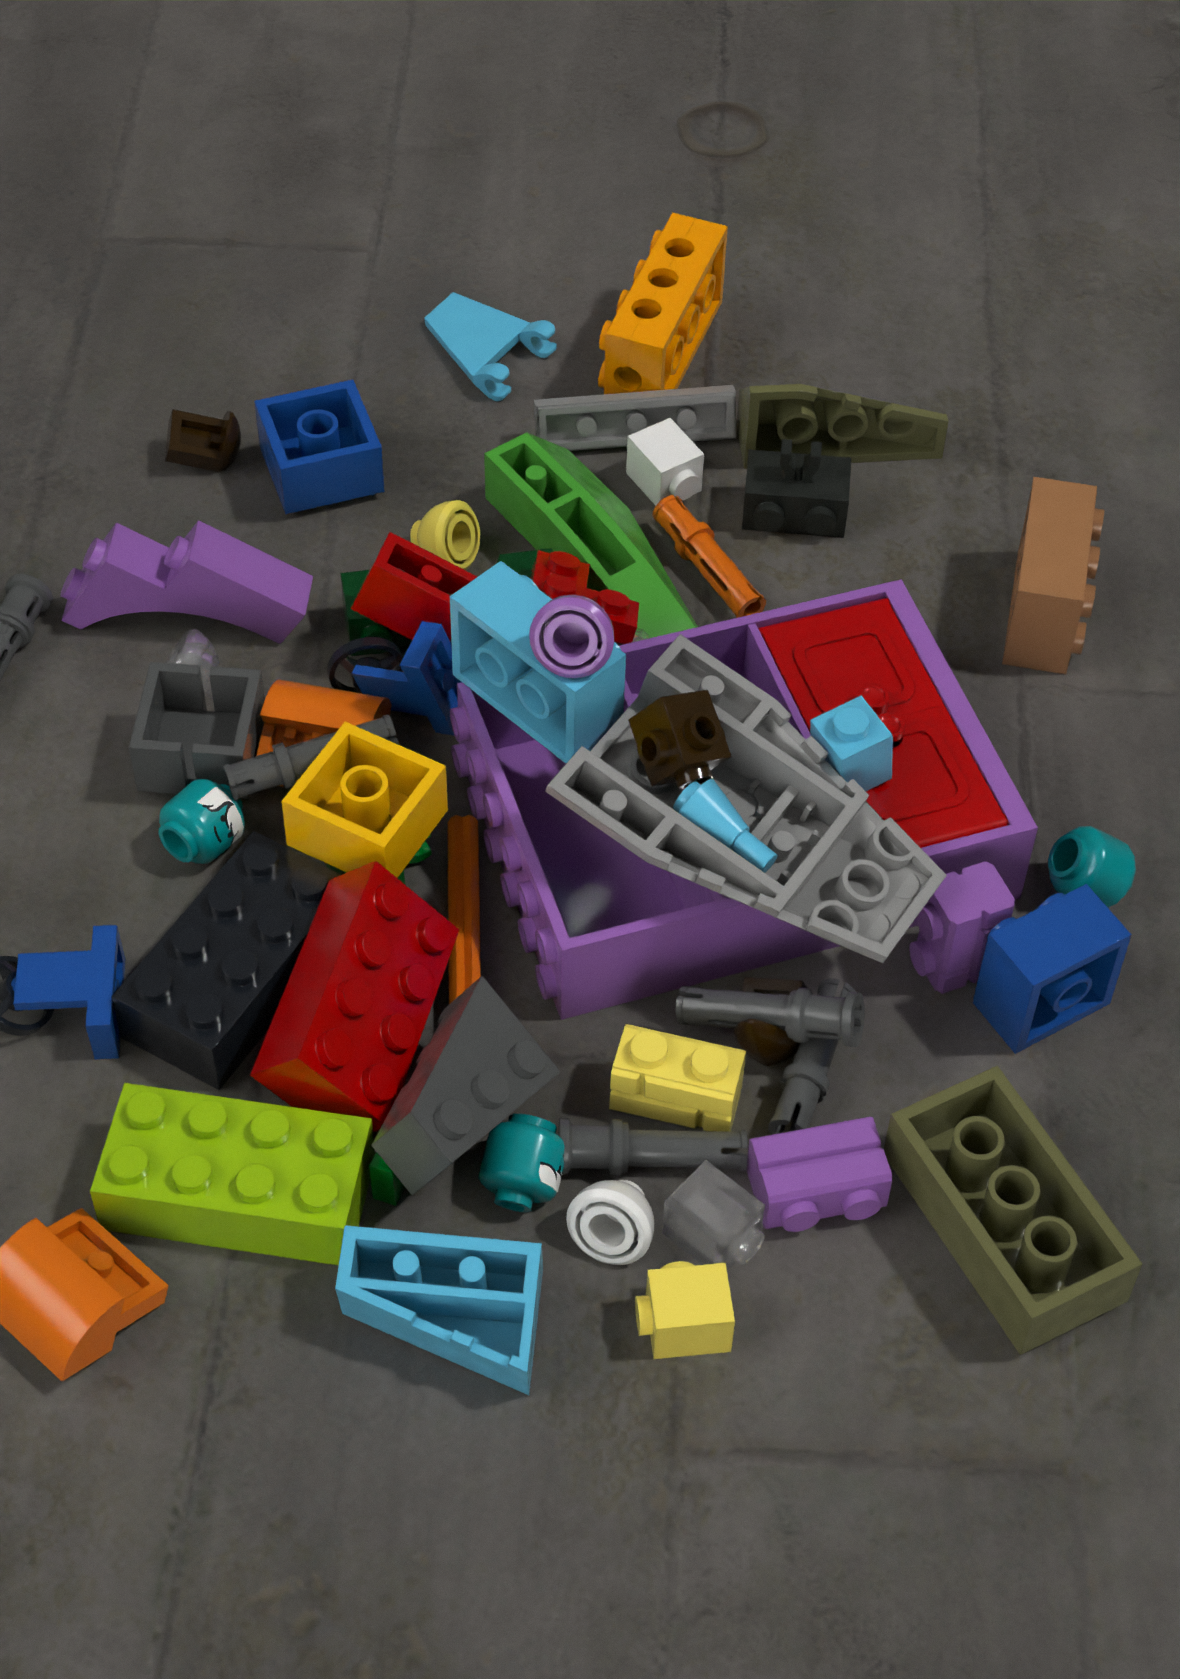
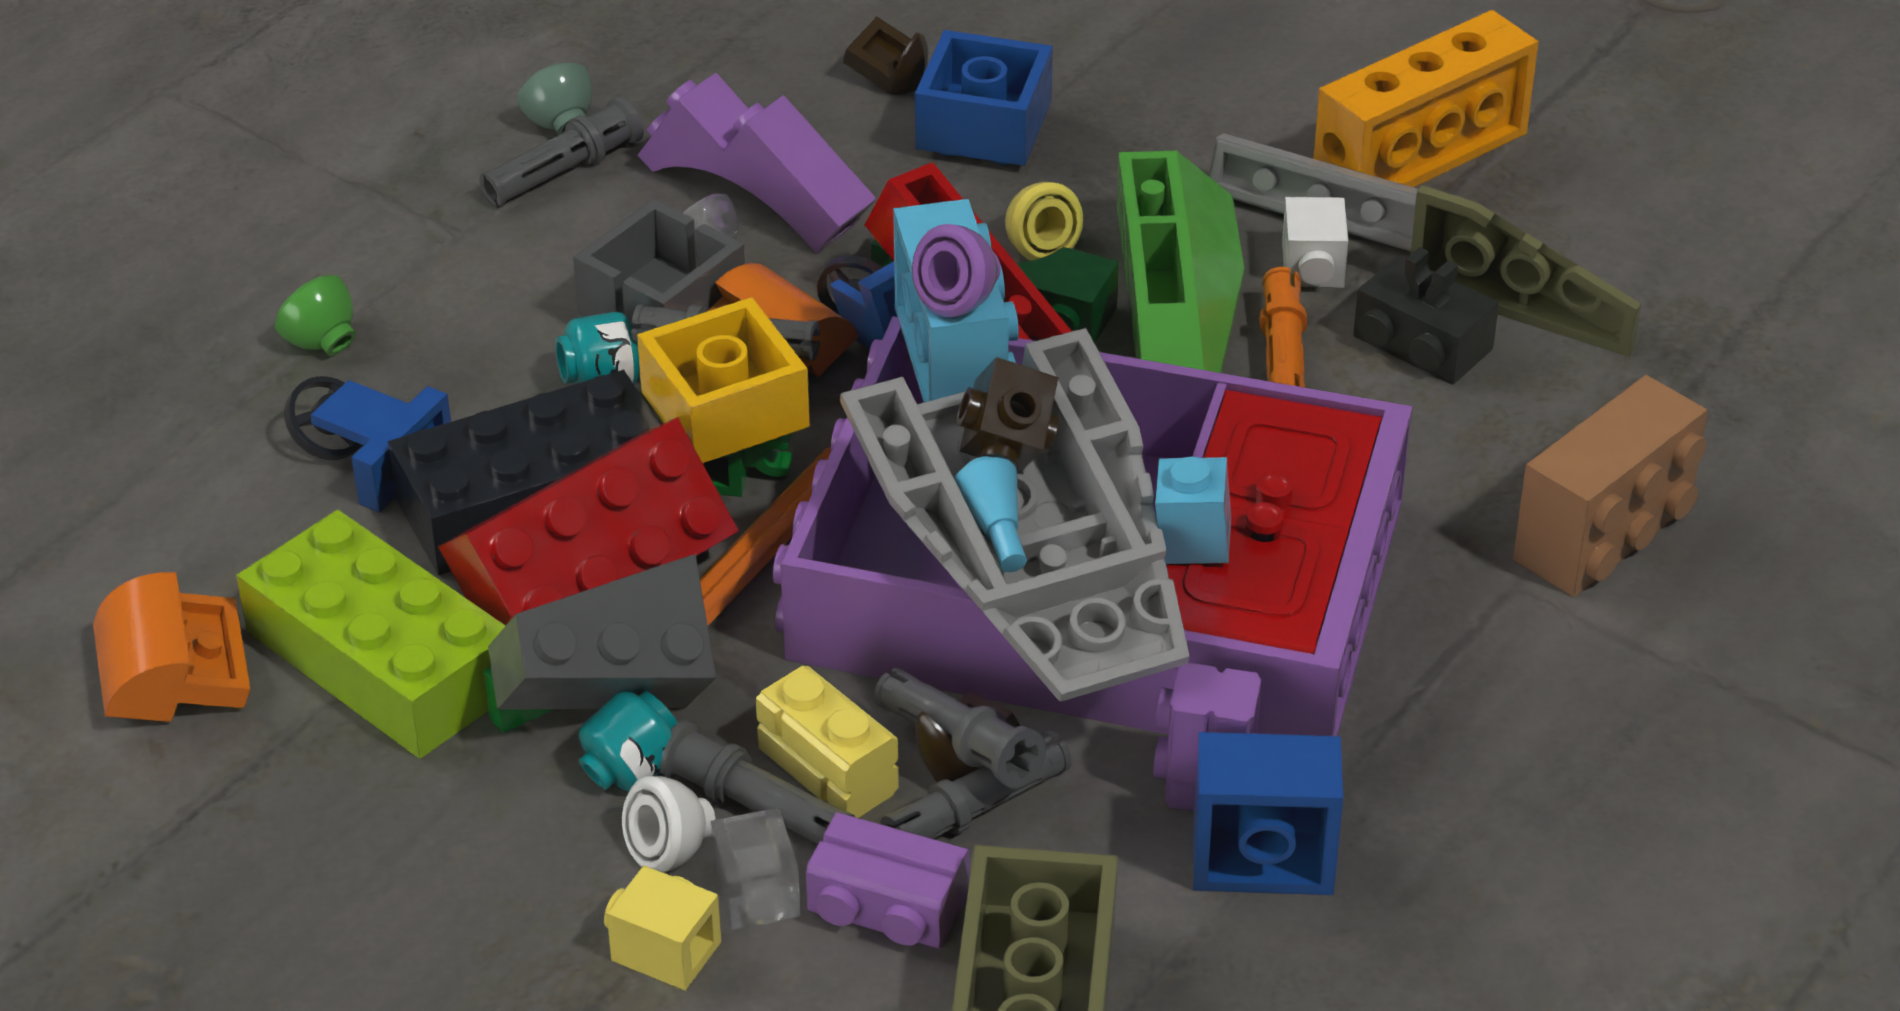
camera: 35 degrees right, 10 degrees down
medium azure wedge [335,1225,543,1395] -> none
medium azure flag [424,292,557,401] -> none
red plate [531,550,639,644] -> none
teal head [1048,826,1136,908] -> none

